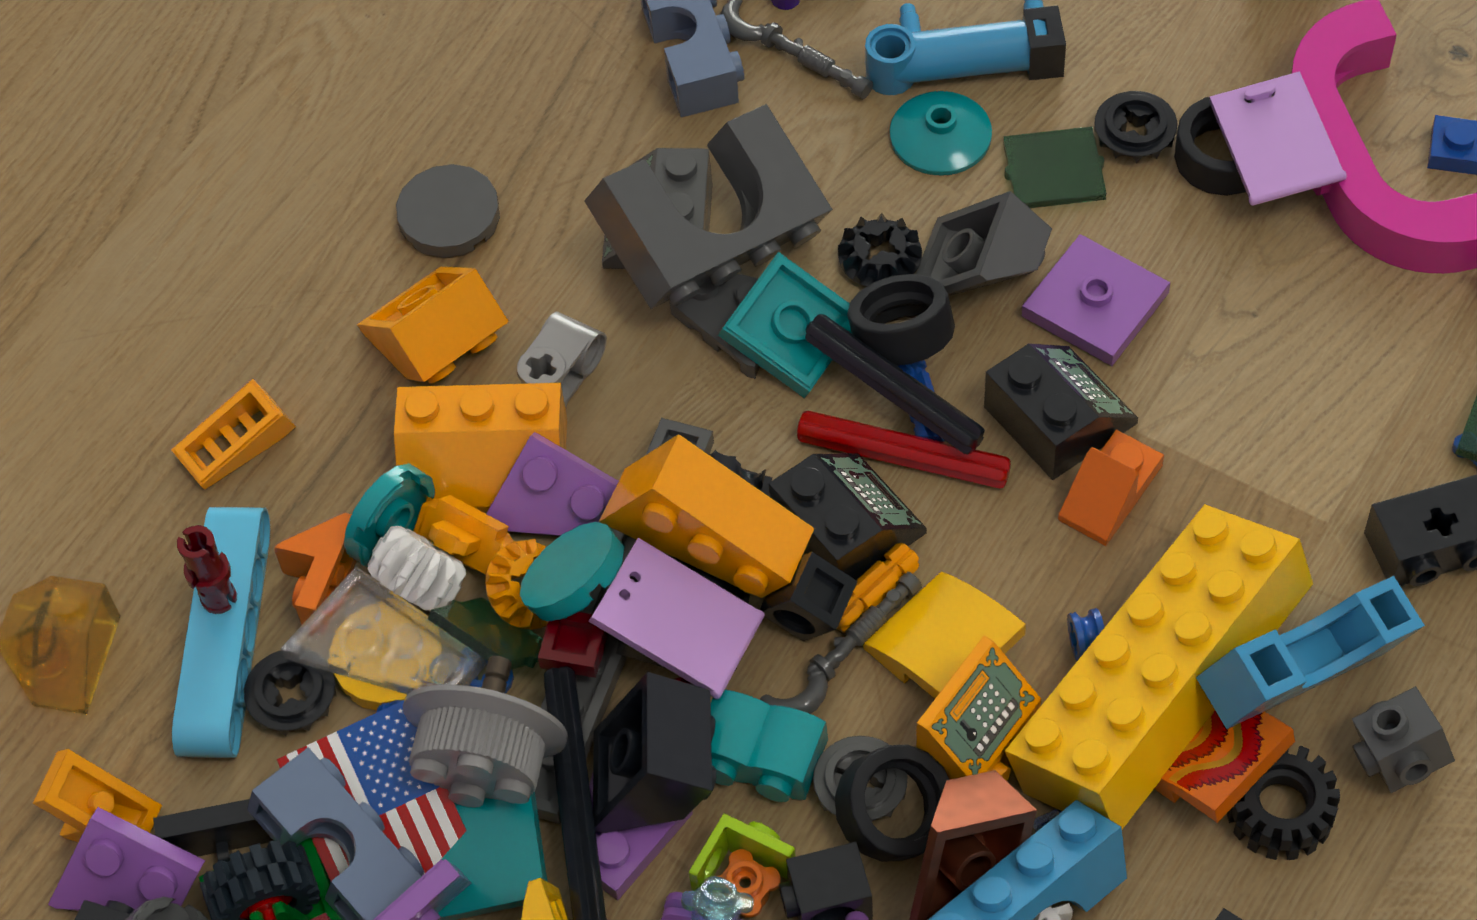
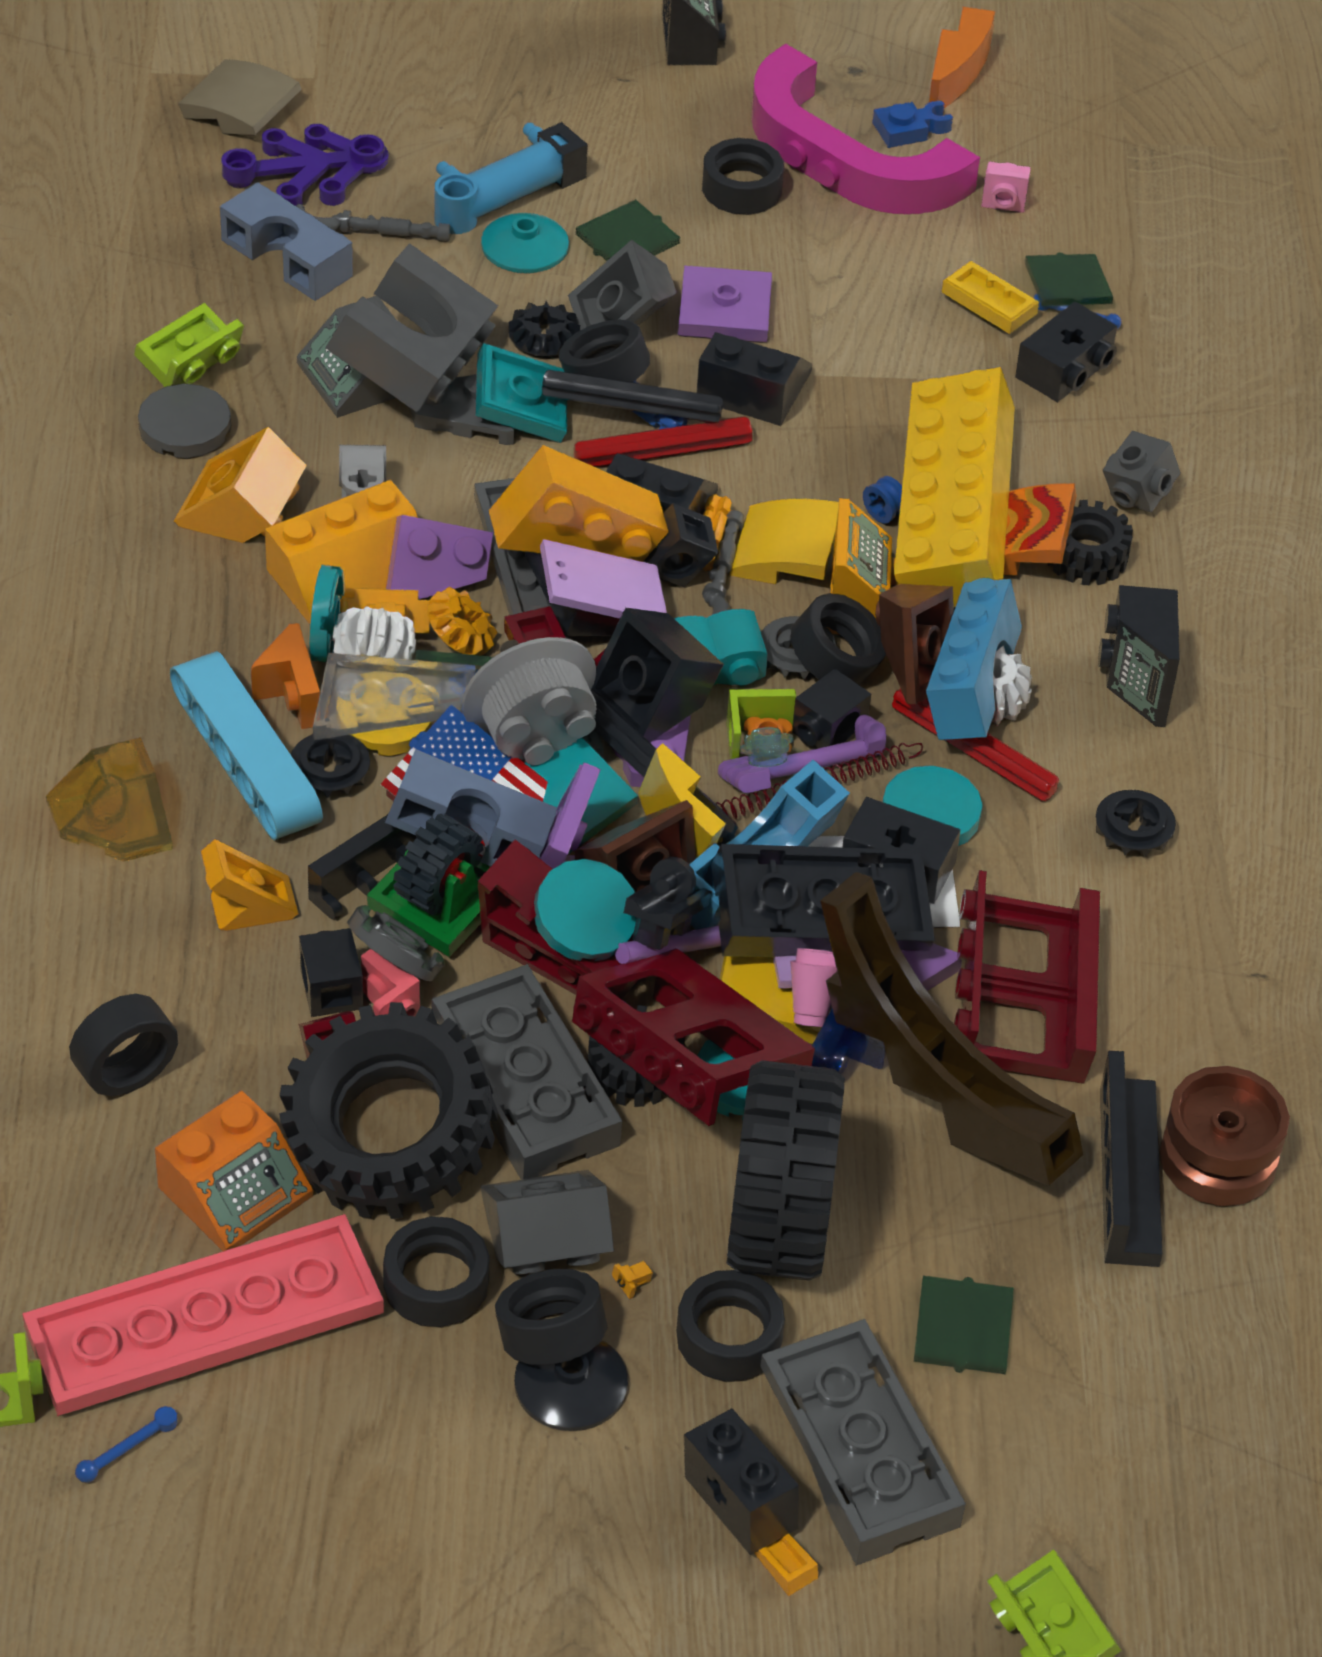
camera: 40 degrees left, 10 degrees down
medium lavender wing [48,807,205,910] -> none
light orange slope [171,379,296,490] -> none
dark red pin [177,525,237,614] -> none
teal tile [520,522,624,621] -> none
orange slope [1058,429,1164,546] -> none
black gear [1094,91,1177,164] -> none
dark azure arch [1196,576,1425,729] -> none
lavender container [1210,71,1347,206] -> none
none -> lime bracket [134,303,244,387]
none -> yellow plate [942,261,1039,334]

